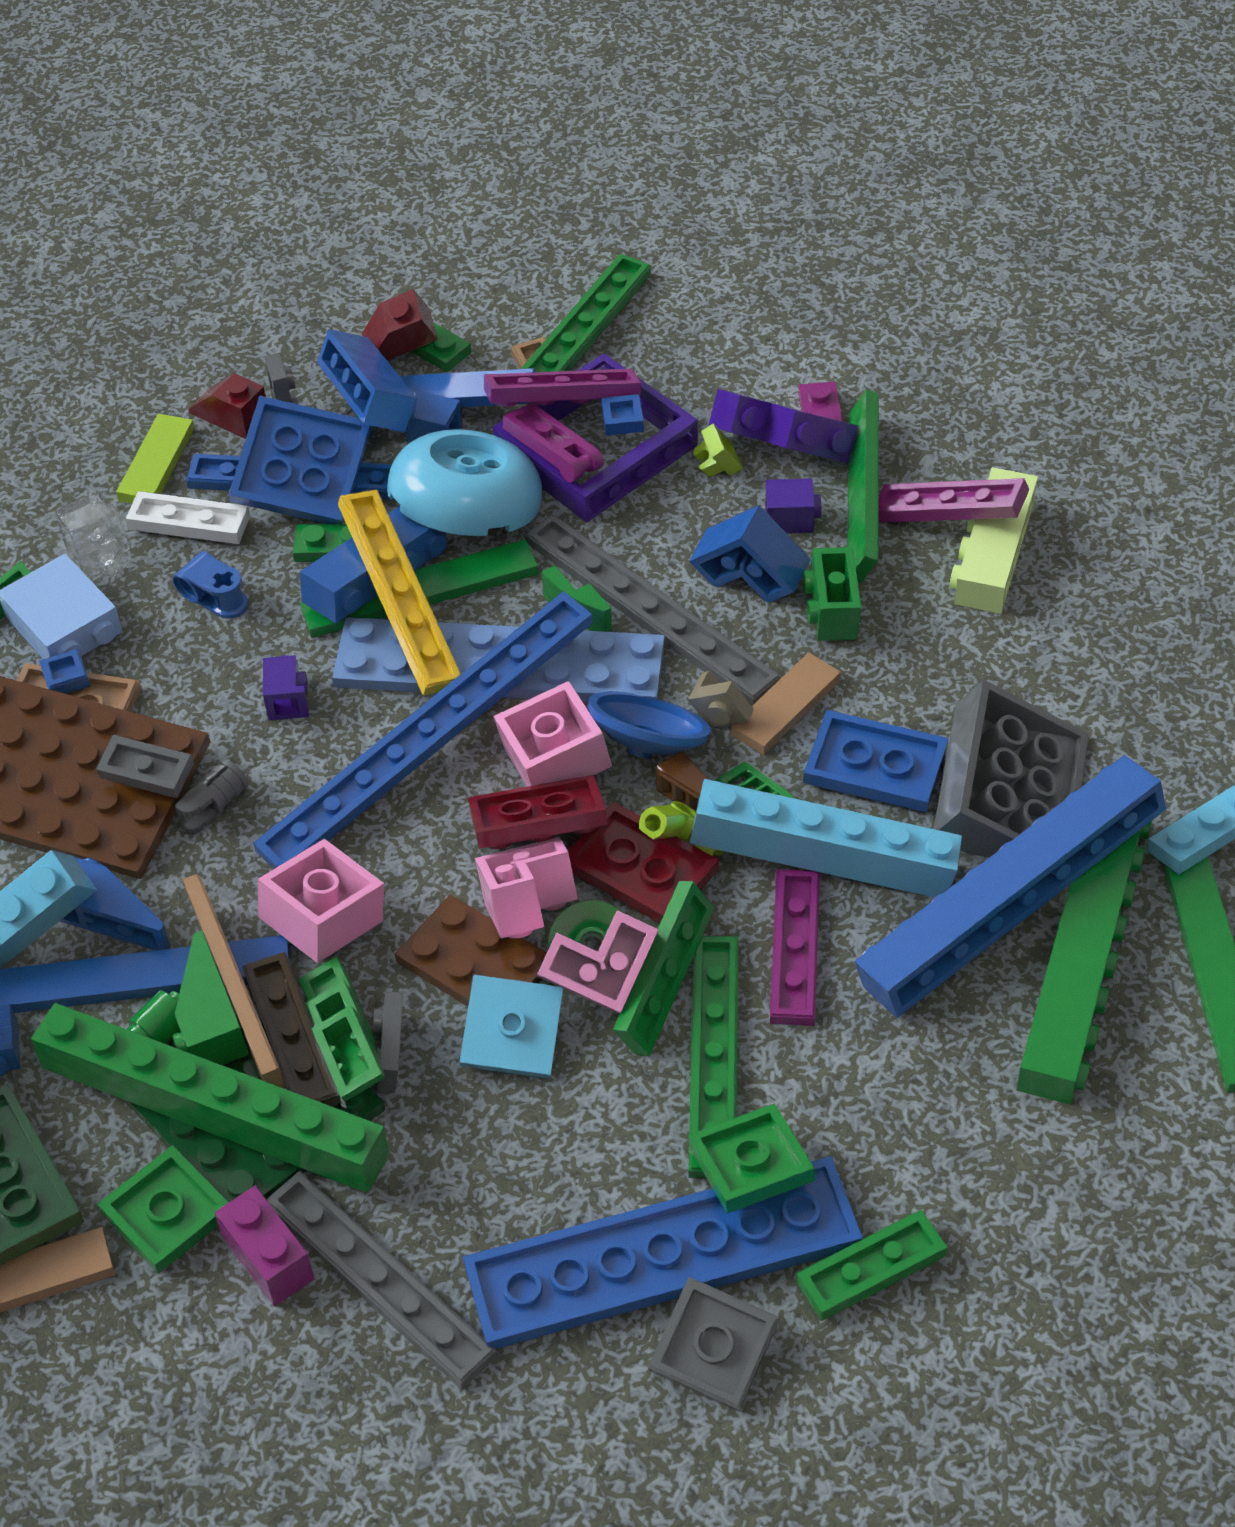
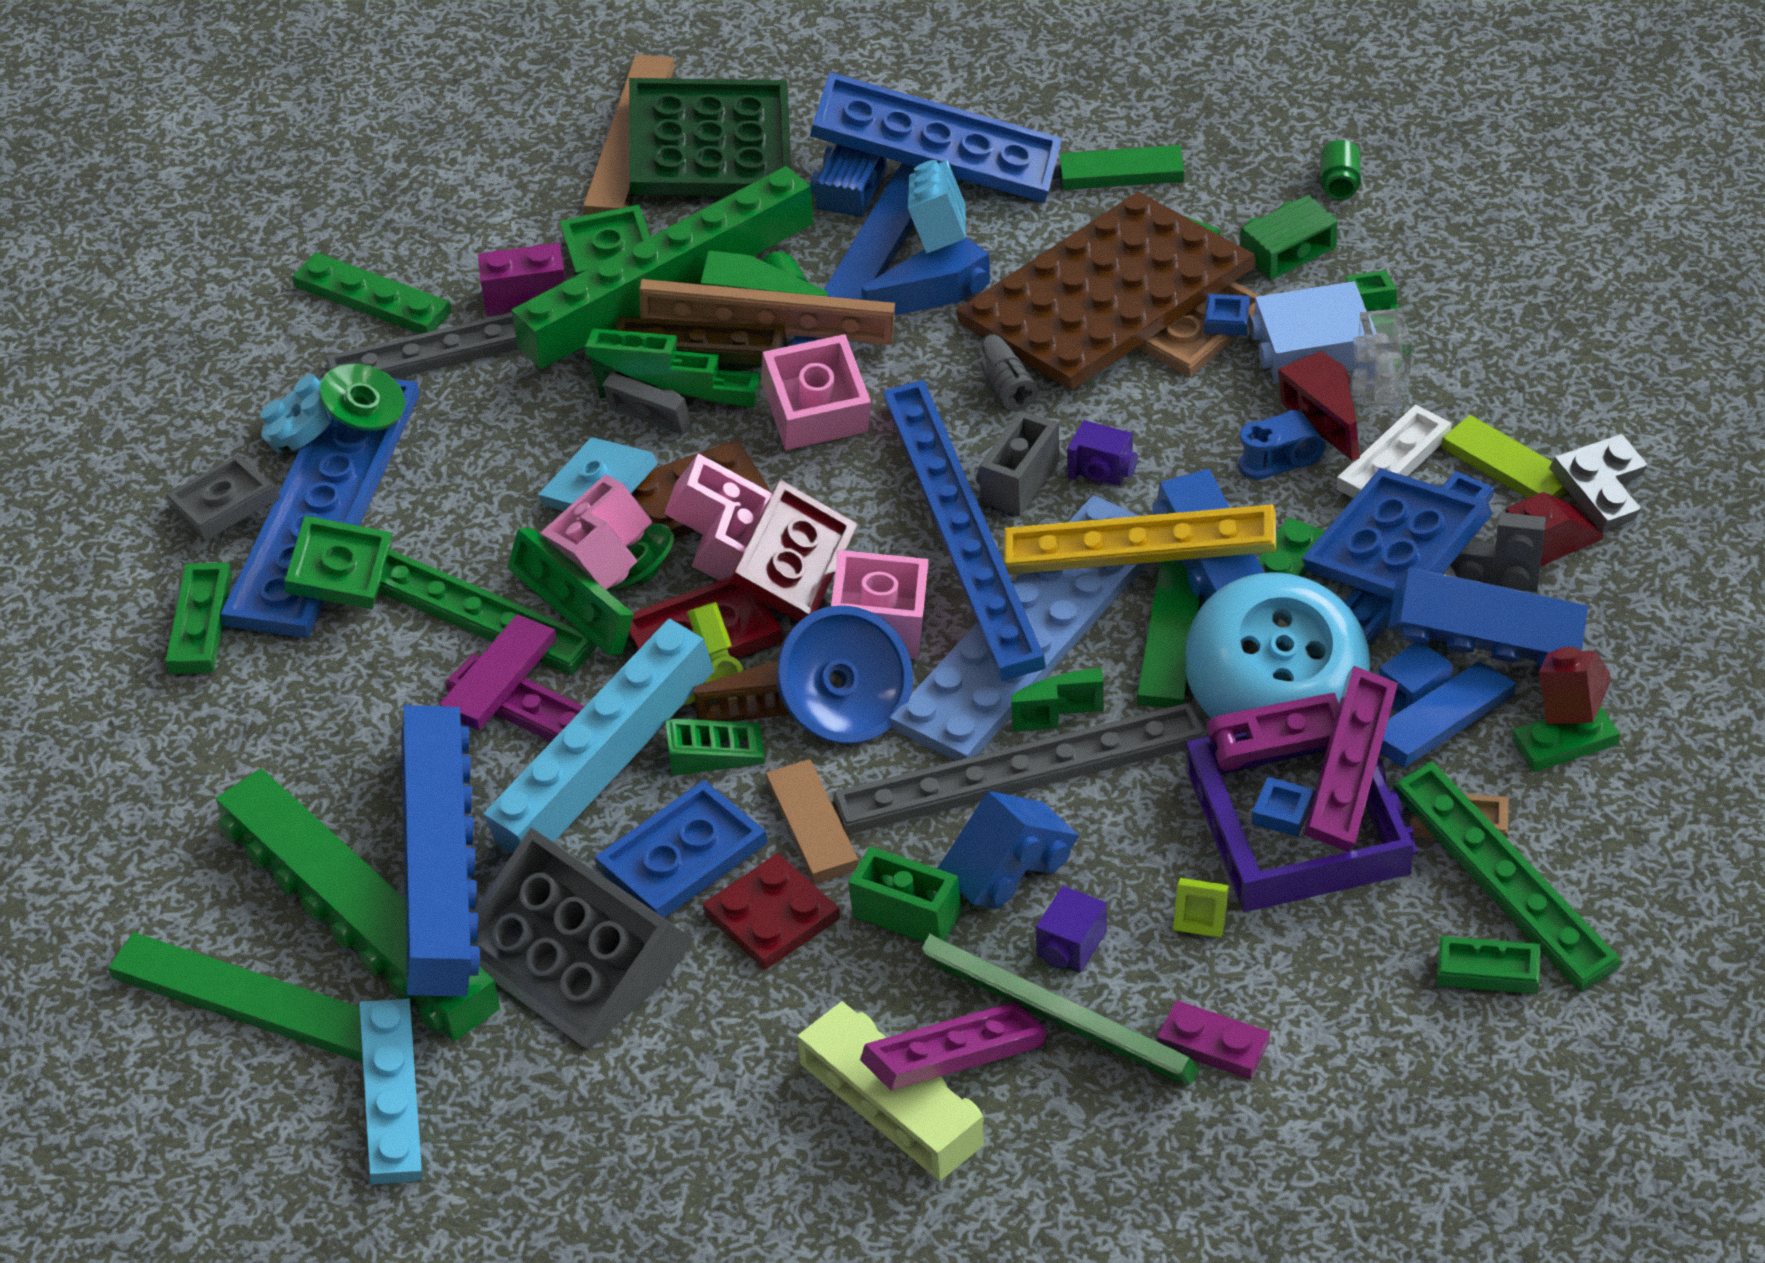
camera: 120 degrees right, 5 degrees down
dark grey plate [96,735,194,798] -> none
dark tan bracket [688,671,754,728] -> none
dark purple arch [708,389,858,463] -> none
none -> medium azure plate [260,374,331,453]
none -> green plate [292,252,452,334]
none -> green dish [319,363,405,431]
none -> magenta tile [439,614,556,731]
none -> dark red plate [703,853,840,970]
none -> dark grey brick [976,410,1060,517]
none -> dark red slope [1278,351,1360,462]
none -> green plate [1437,936,1540,994]
none -> plate [1549,434,1648,532]

